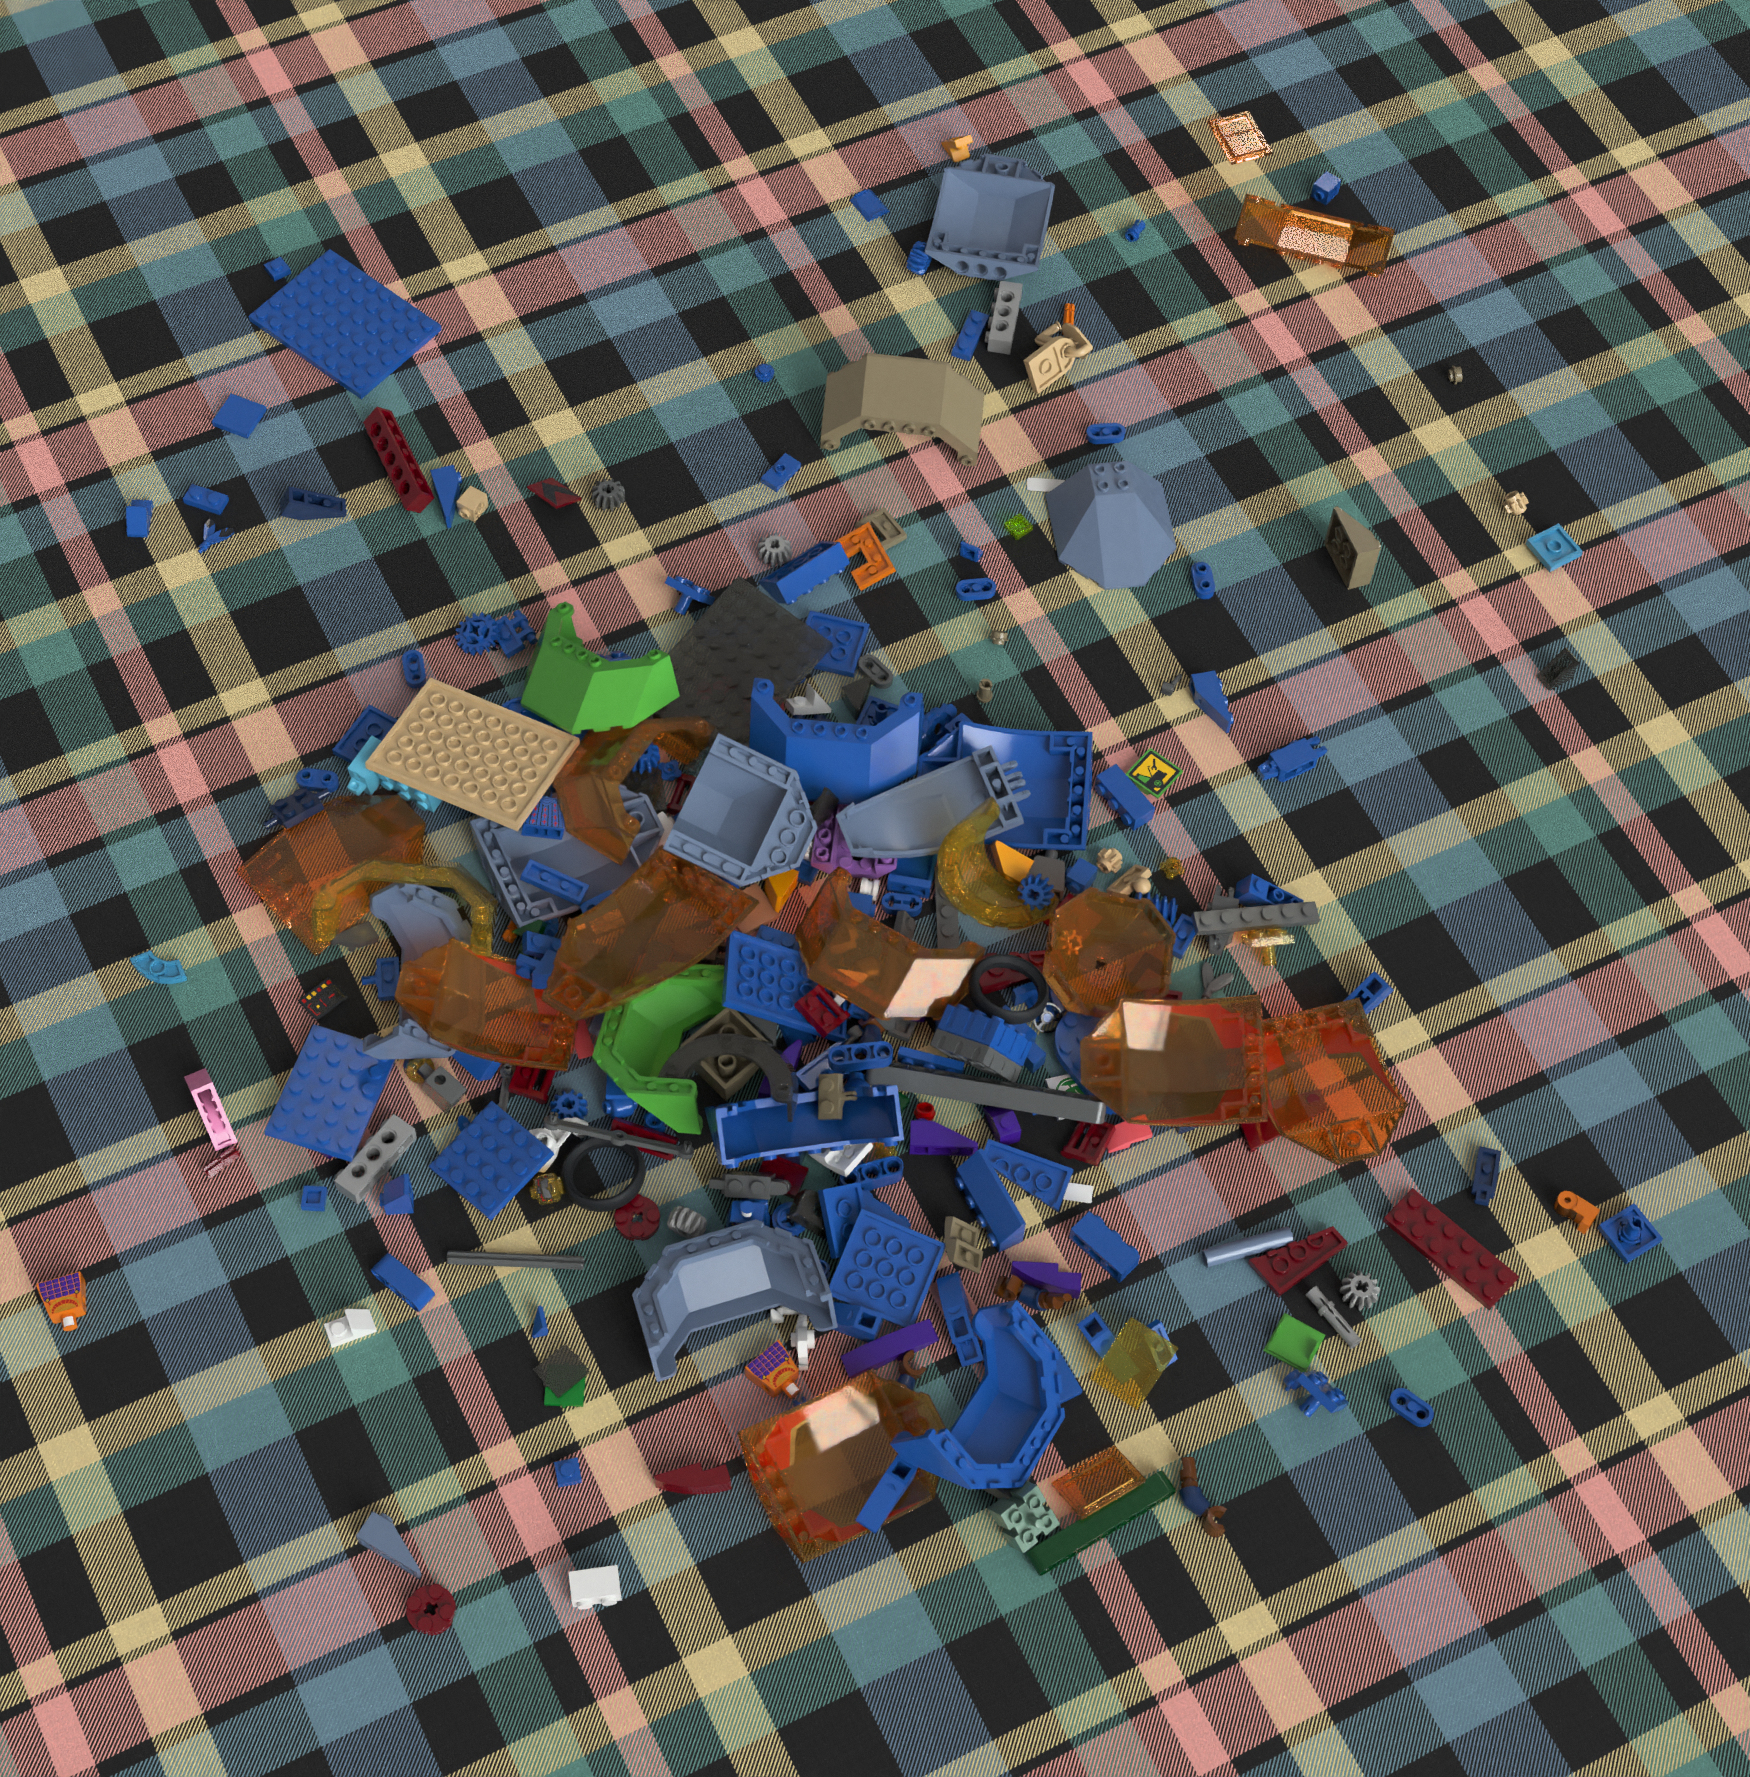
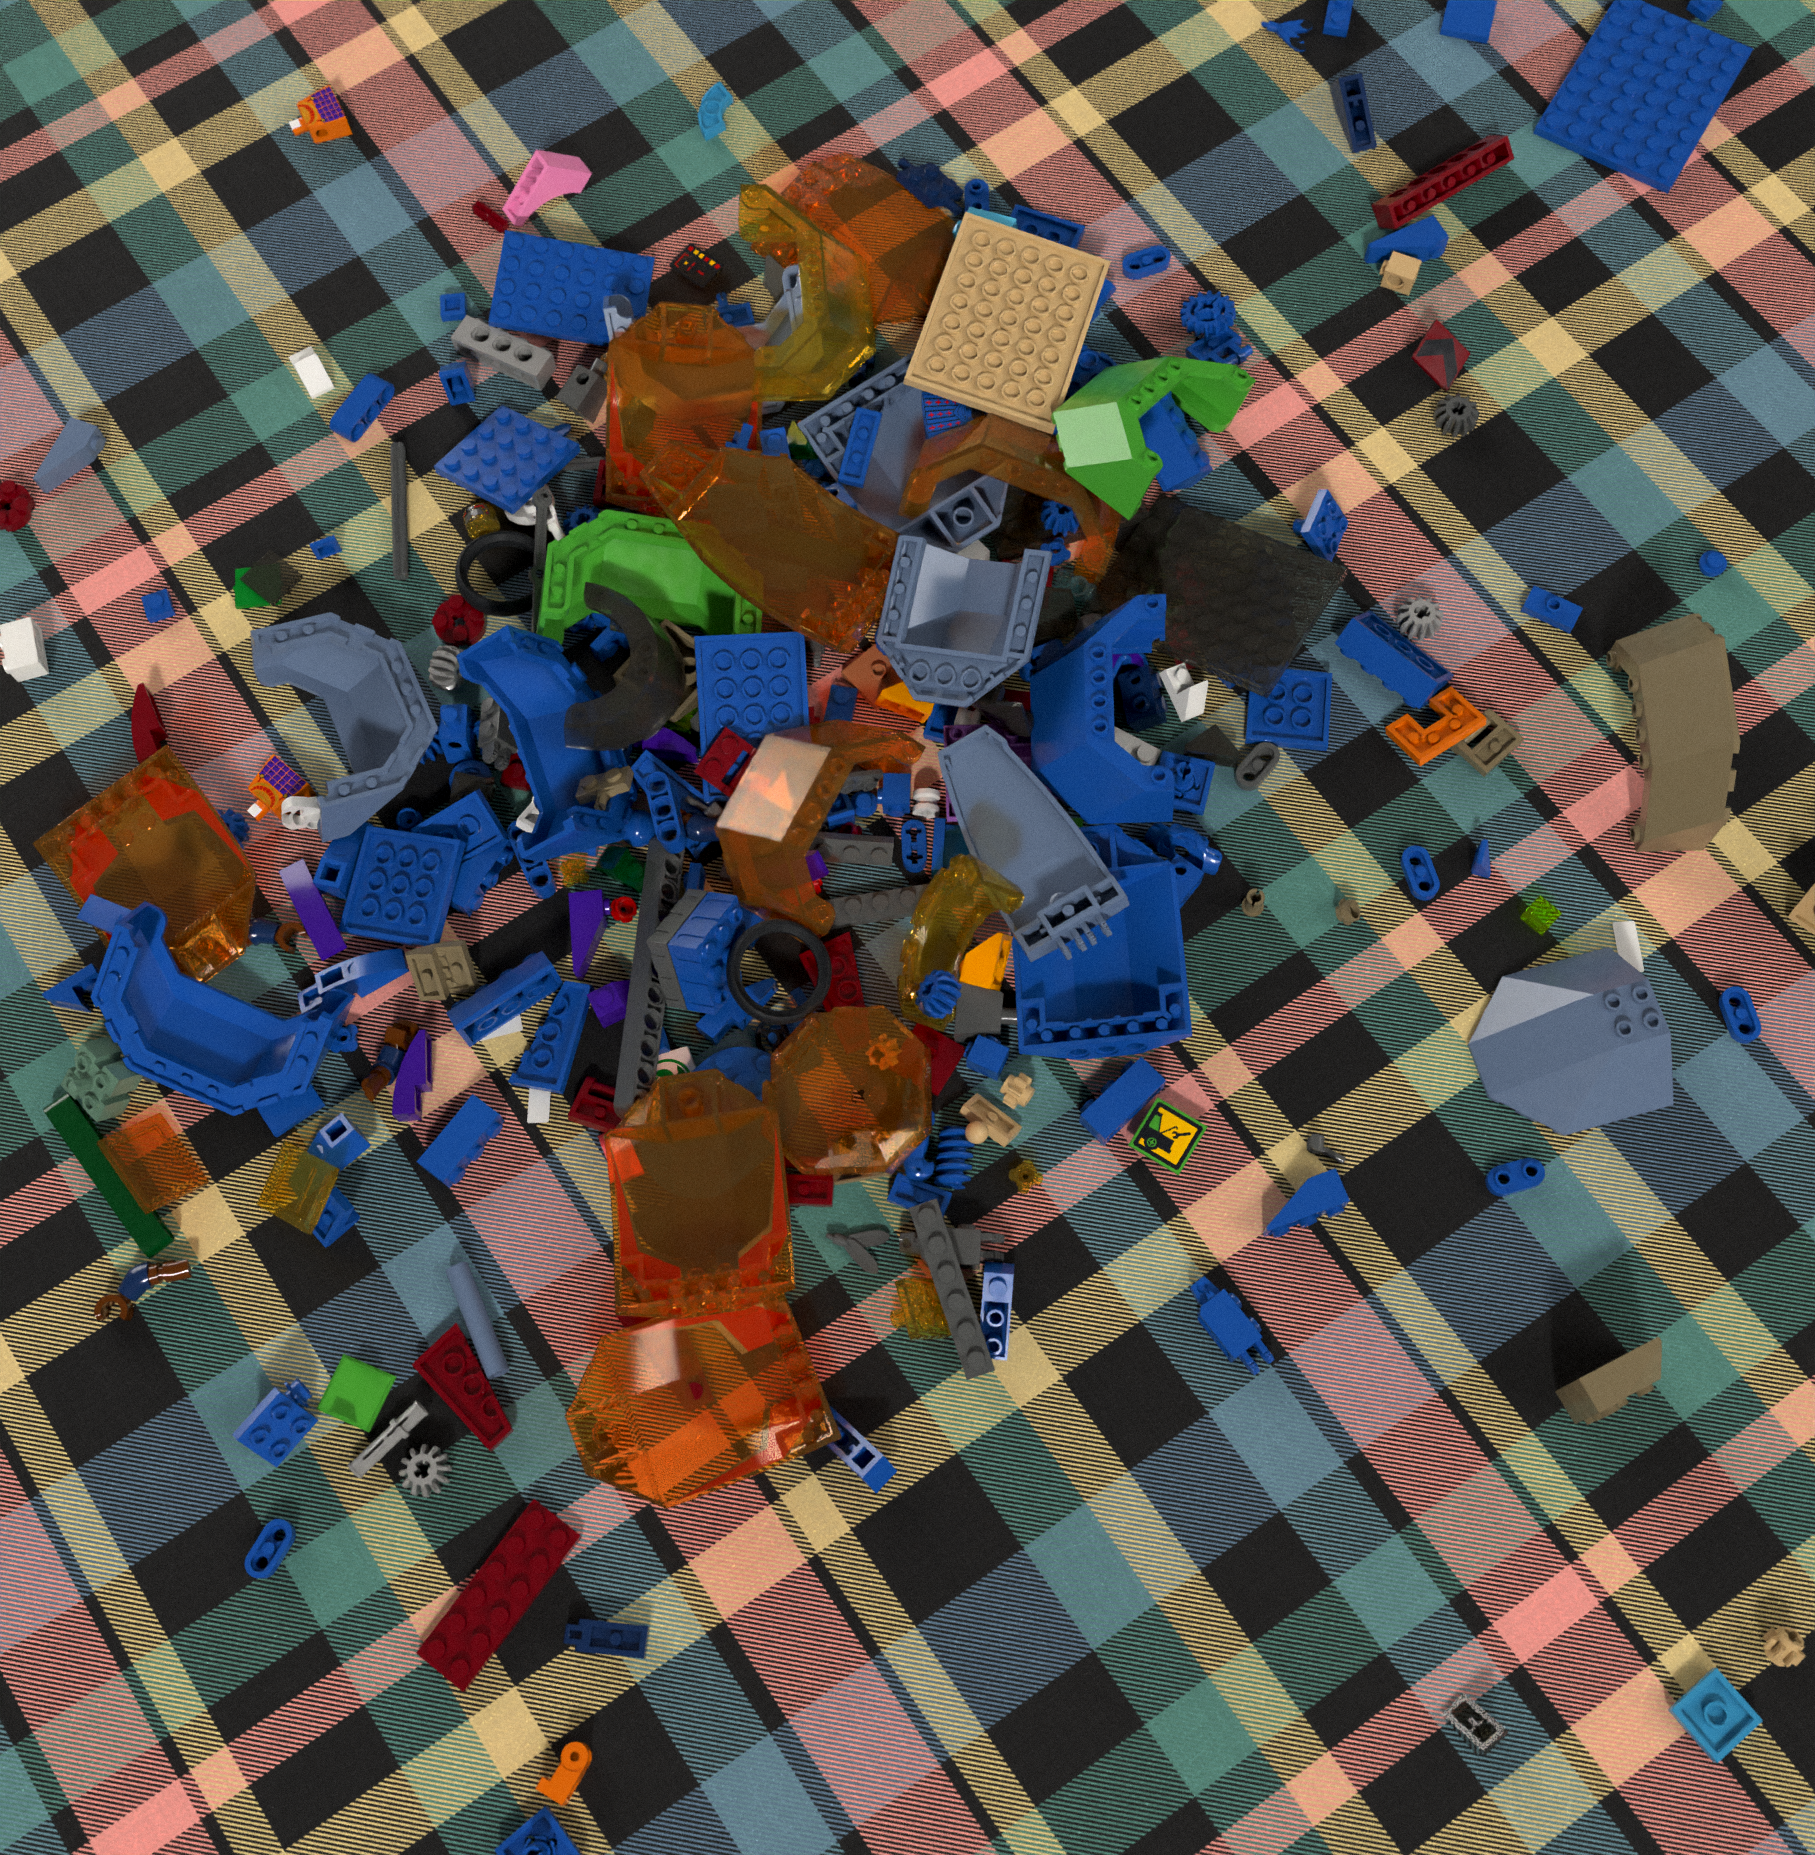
camera: 90 degrees right, 10 degrees up
none -> blue slope [42,963,100,1013]

